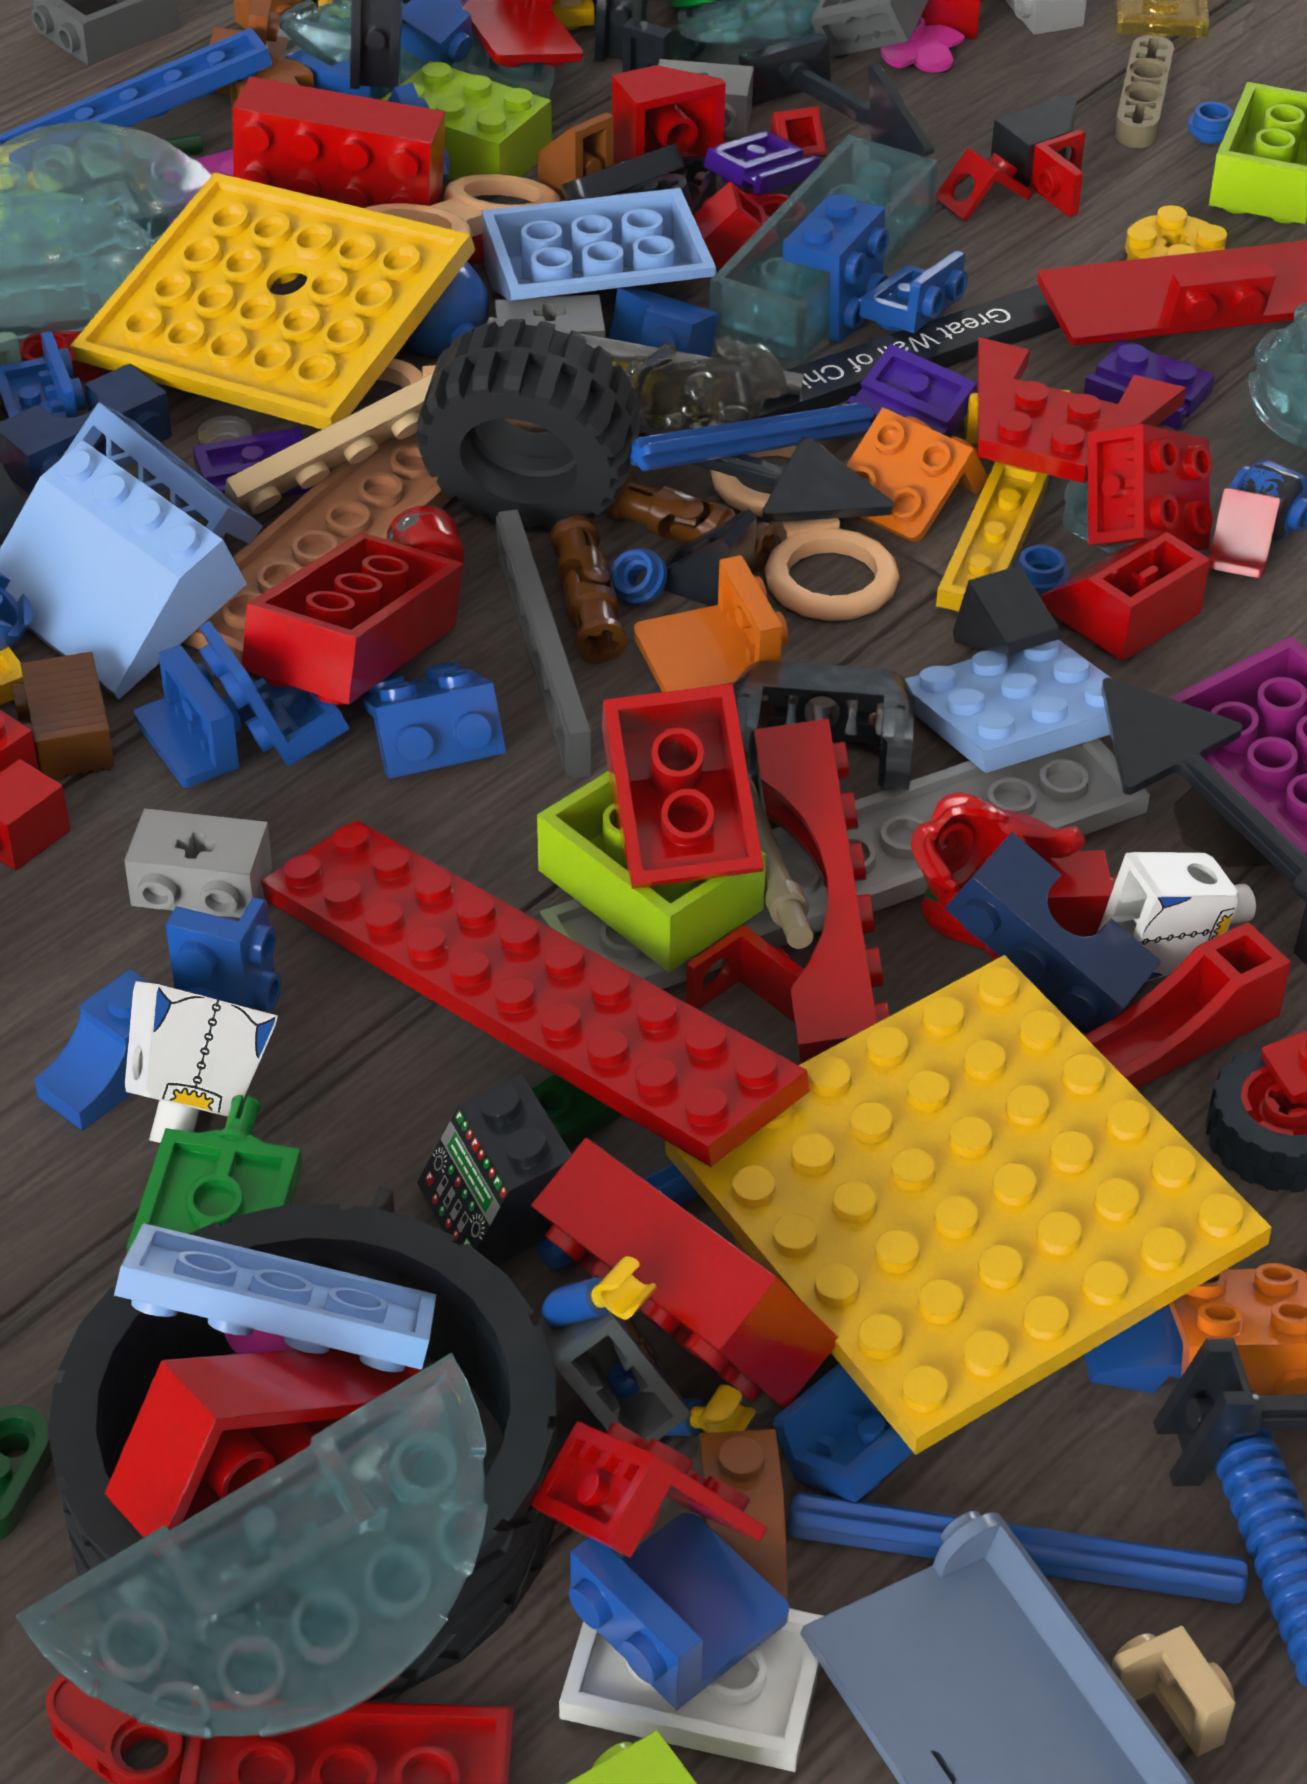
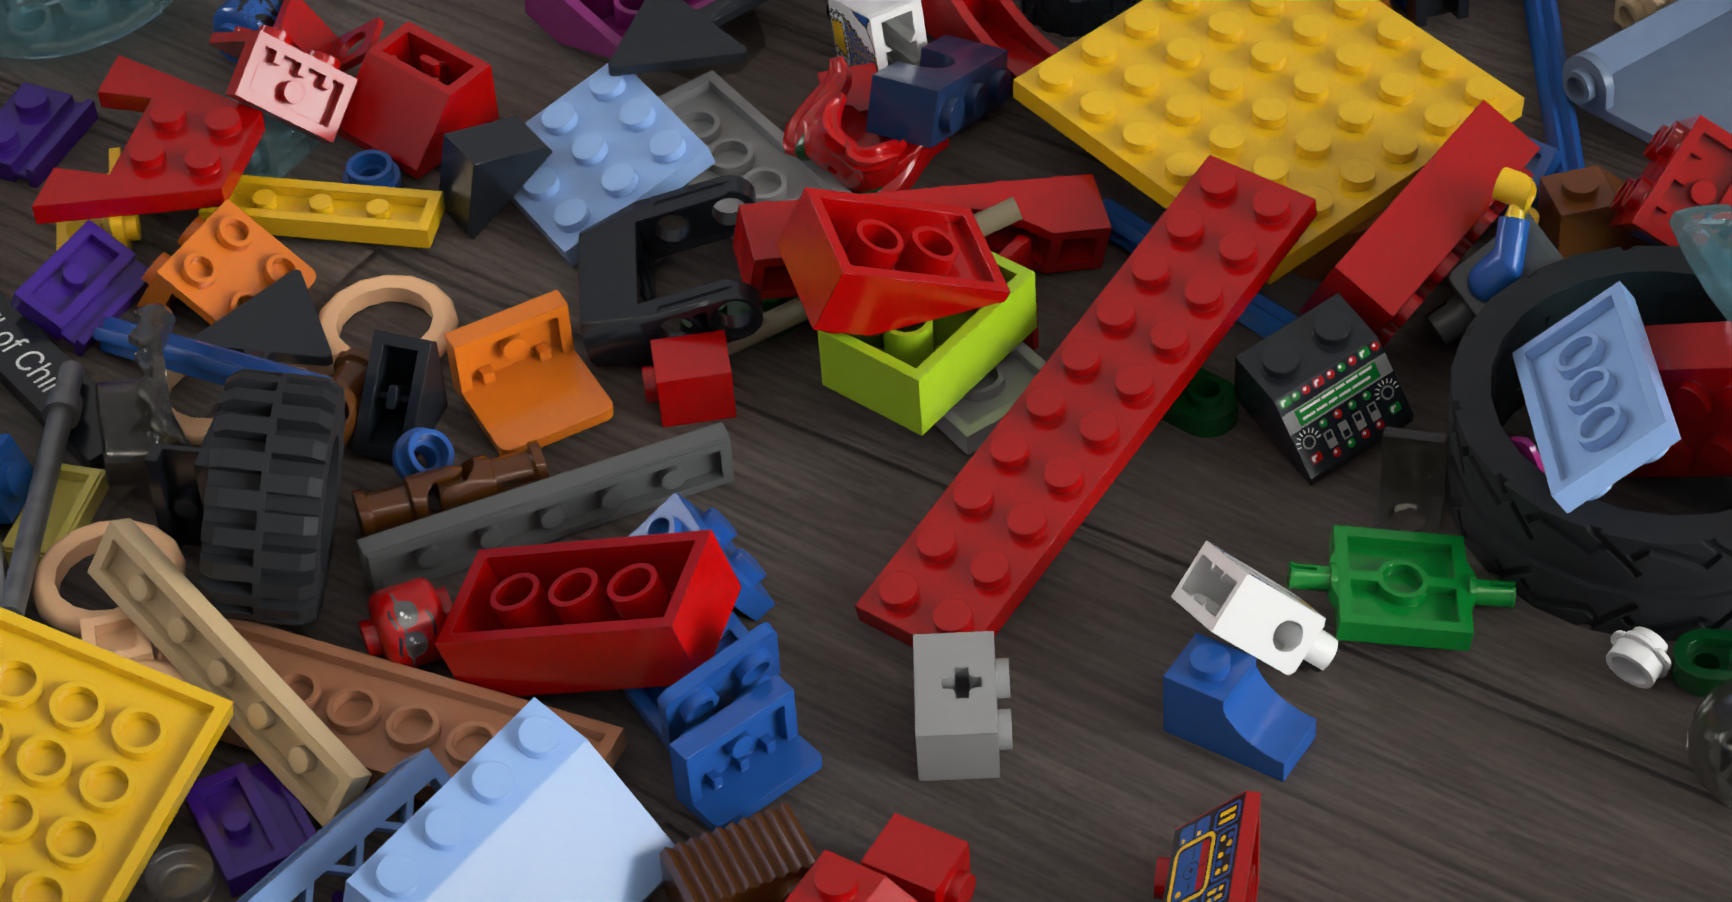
camera: 95 degrees left, 0 degrees up
blue bracket [165,897,282,1012] -> none
none -> white plate [1606,627,1672,689]

